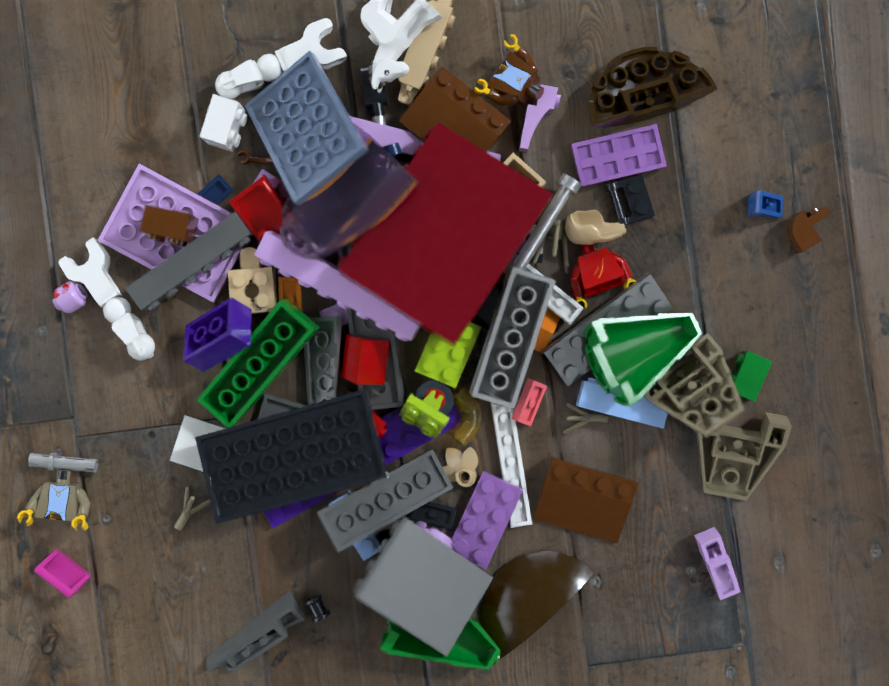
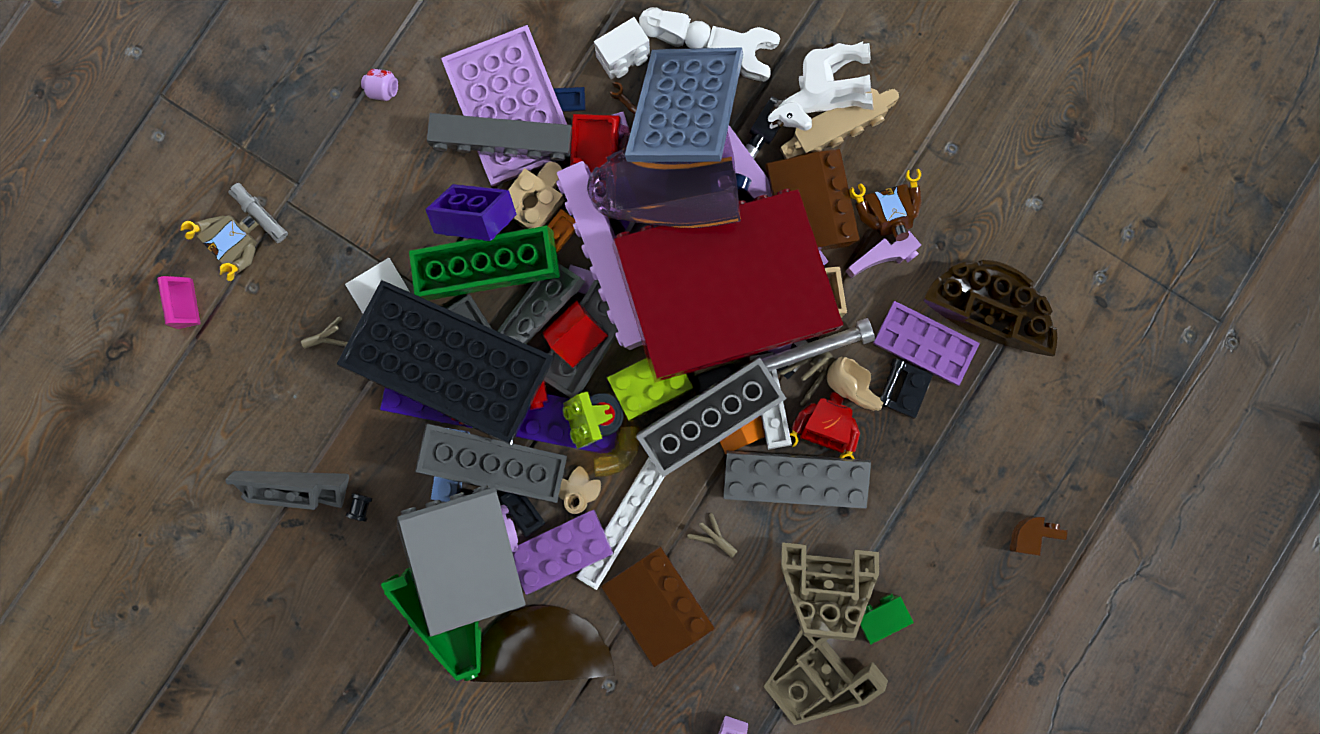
camera: 40 degrees right, 5 degrees down
white piece [58,237,155,361] -> none
reddish brown piece [140,205,199,247] -> none
coral plate [511,378,547,426] -> none
light blue brick [576,377,668,429] -> none
green cone [585,313,702,406] -> none
blue slope [748,190,783,218] -> none

